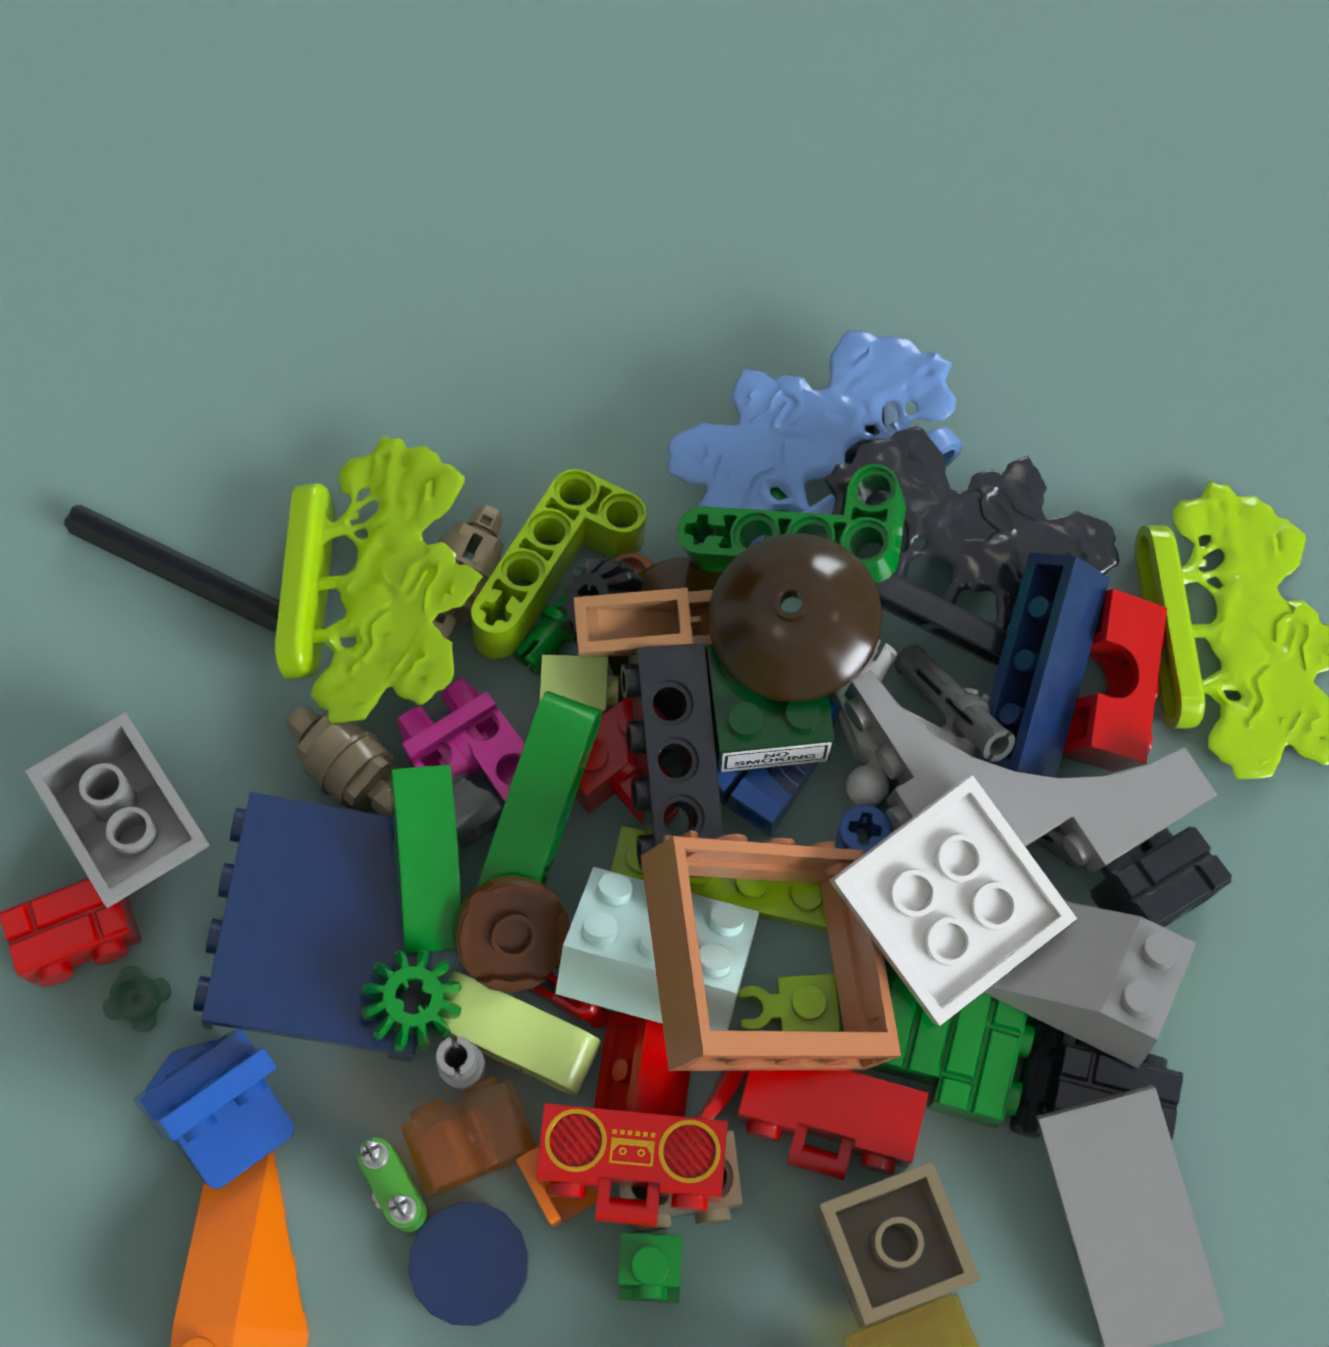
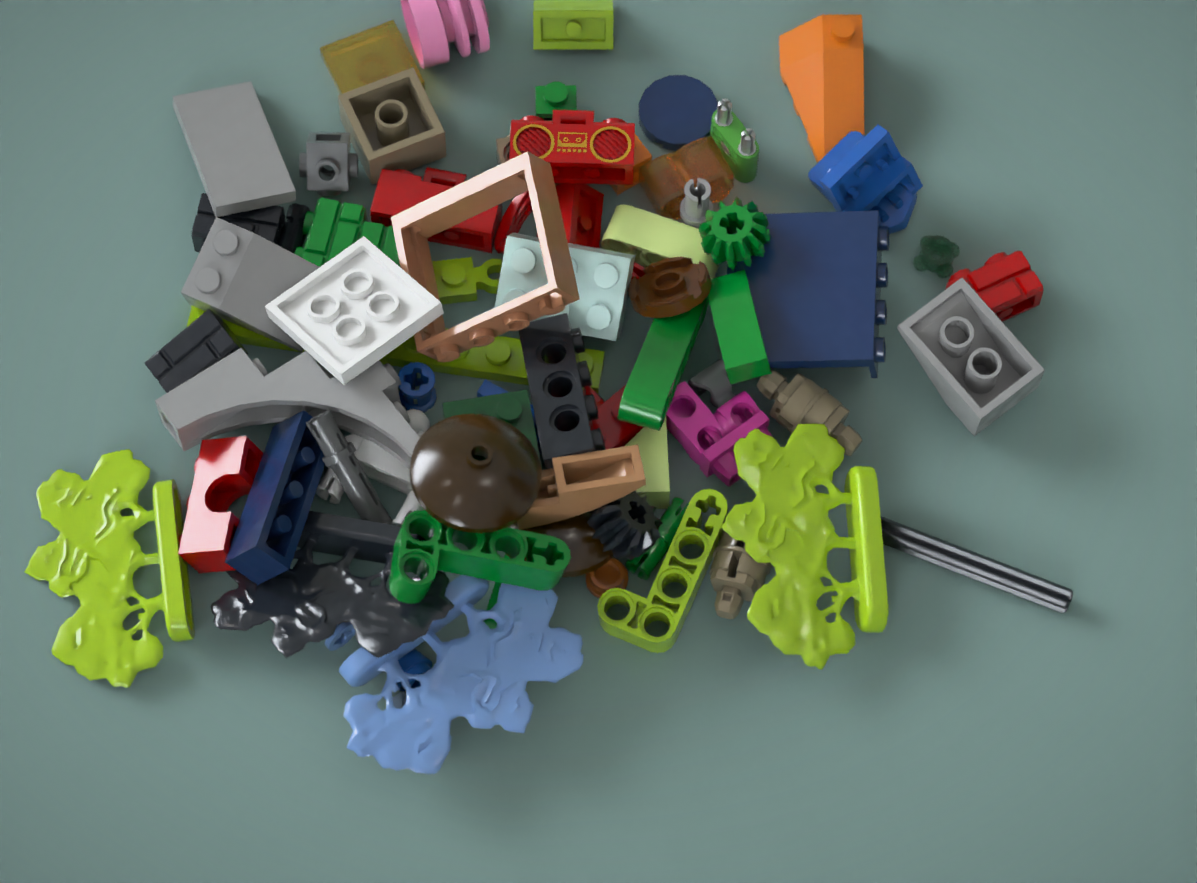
camera: 175 degrees right, 5 degrees down
none -> dark grey brick [299,132,358,196]

